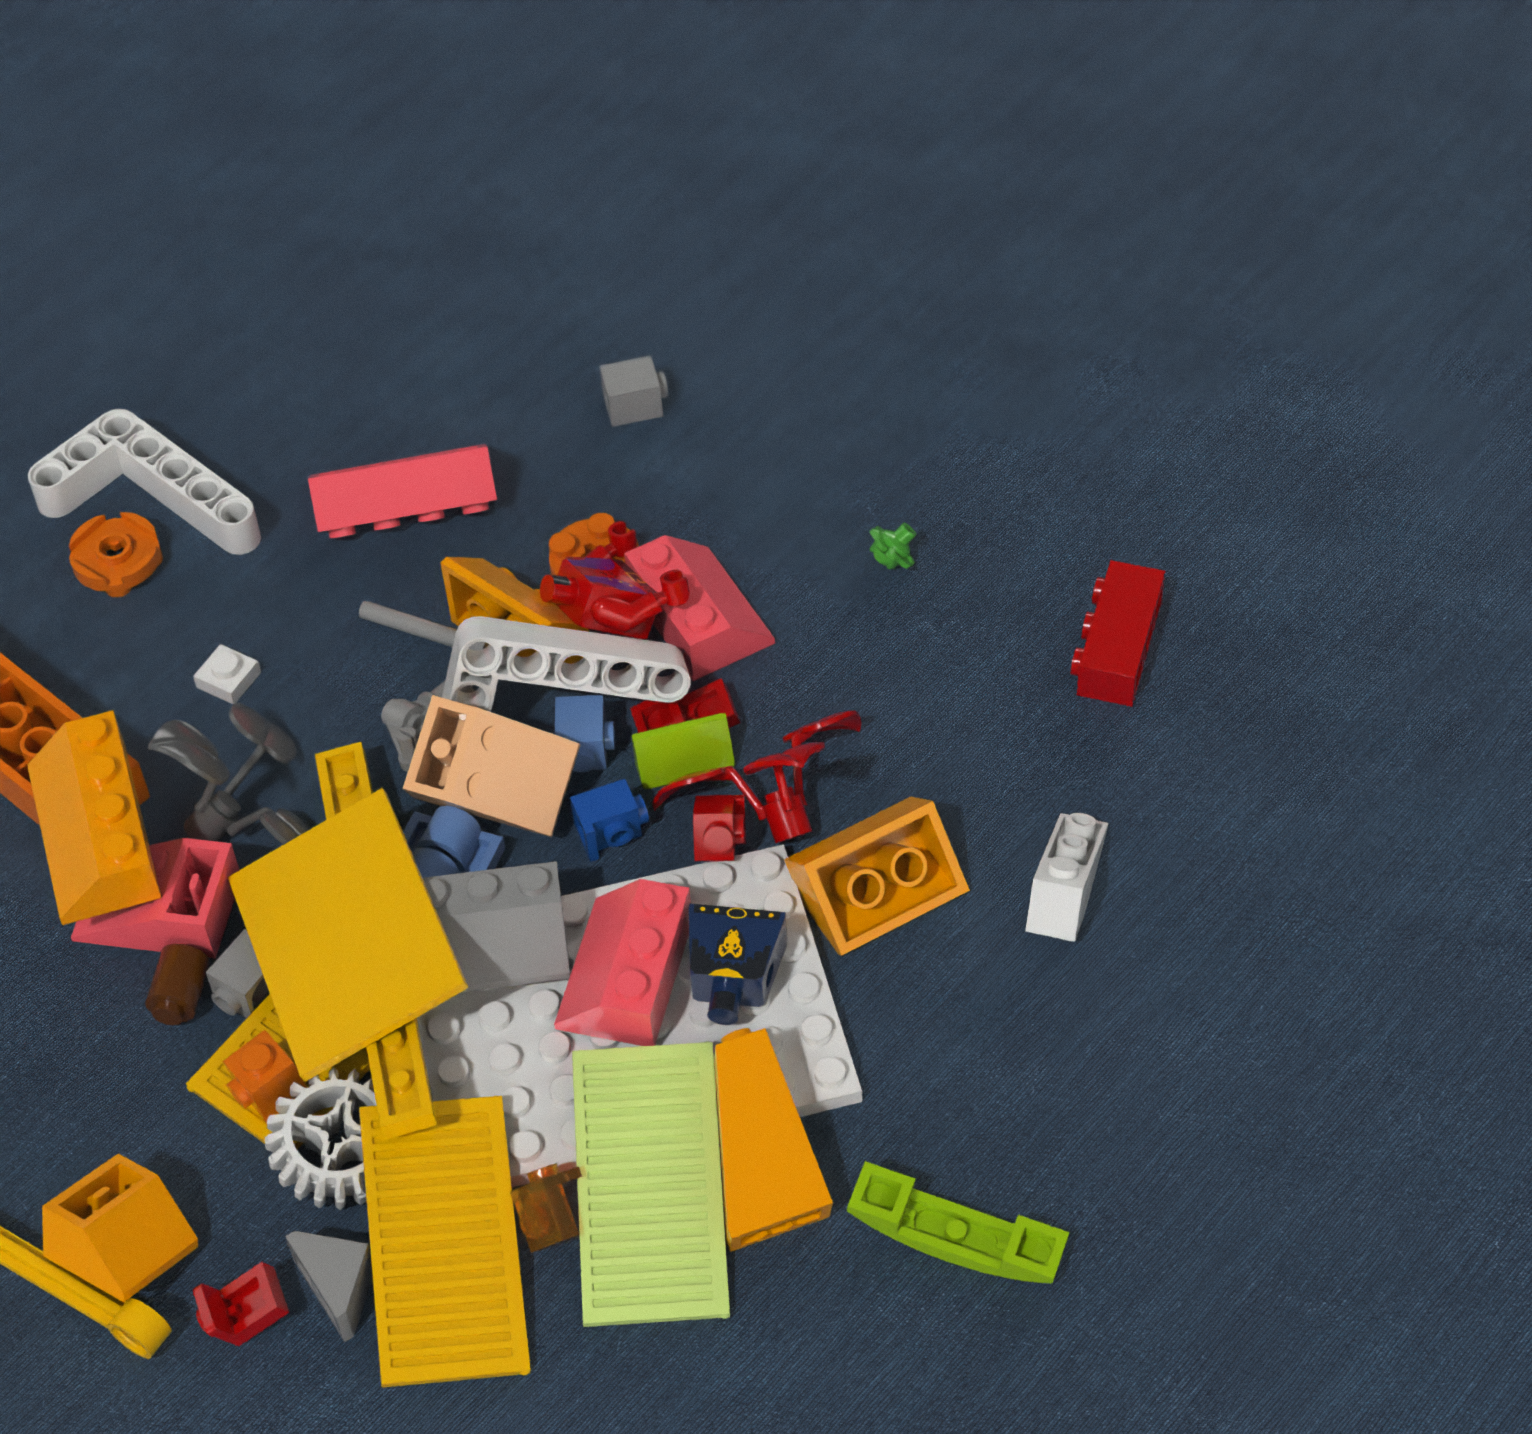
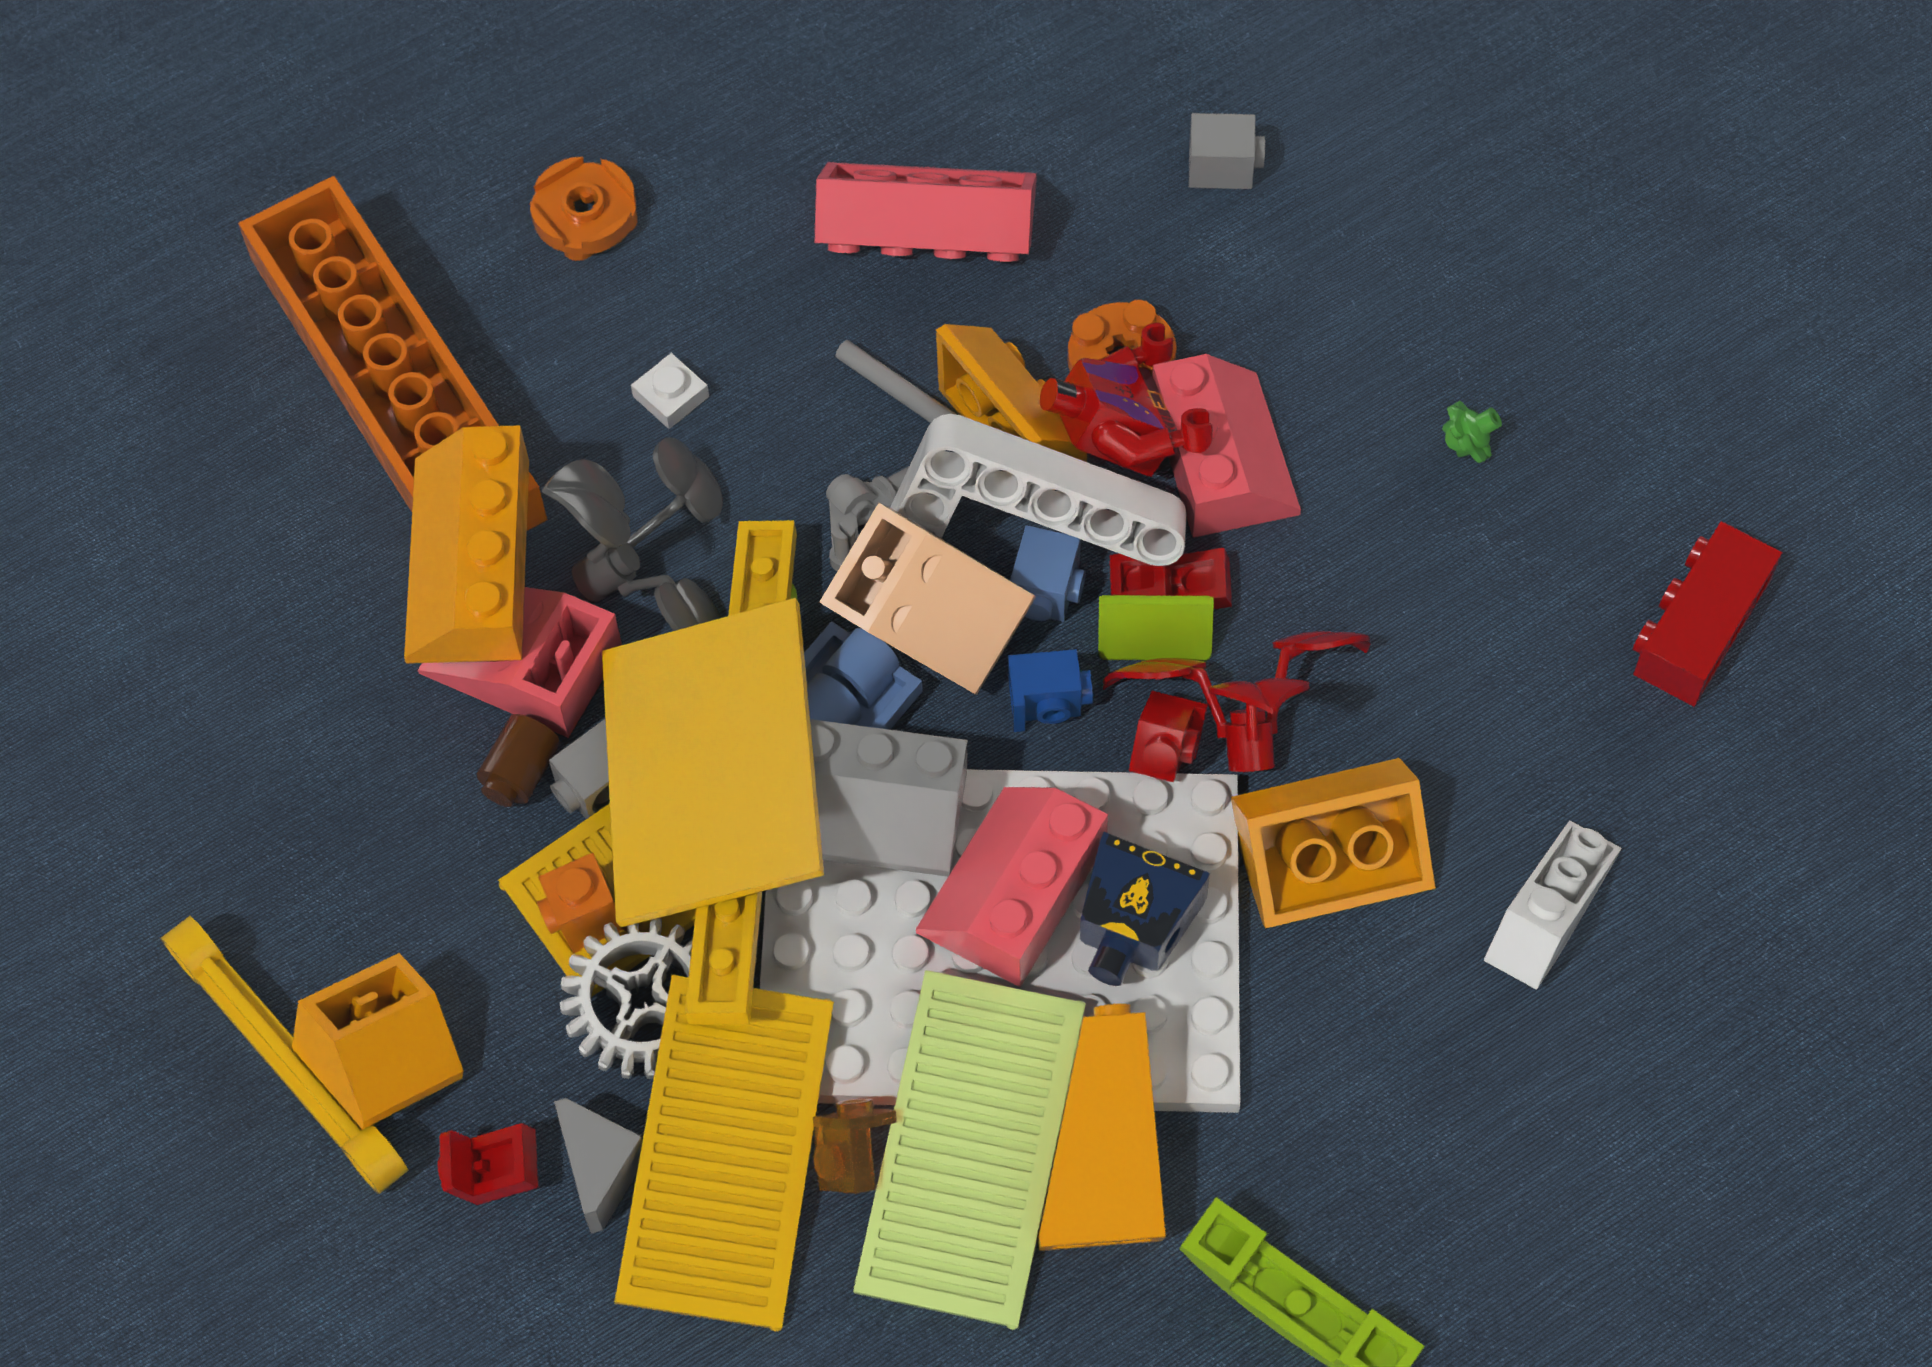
camera: 15 degrees right, 10 degrees up
white beam [28,409,261,555] -> none

